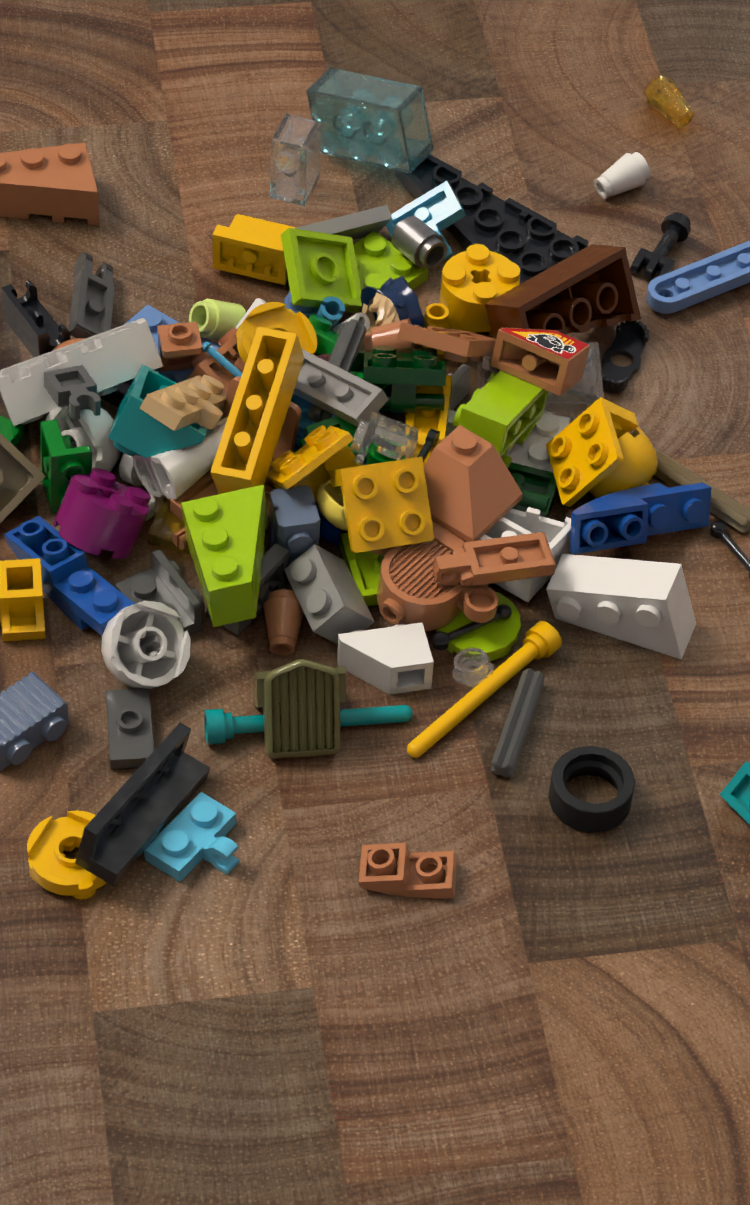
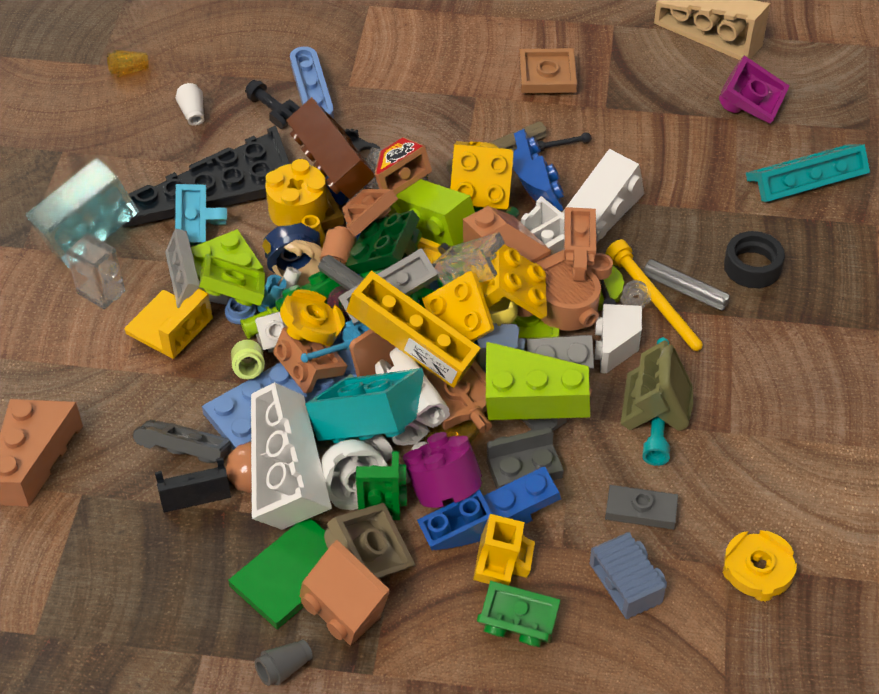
camera: 70 degrees left, 0 degrees up
dark grey plate [44,365,101,420] -> none
black fence [75,722,210,886] -> none
white cylinder [101,601,191,689] -> none
tan hinge [139,375,227,431] -> none
medium azure plate [144,792,239,882] -> none
nougat bracket [157,322,203,372] -> none
nougat slope [358,843,457,899] -> none
flat silver brick [392,216,447,269] -> none

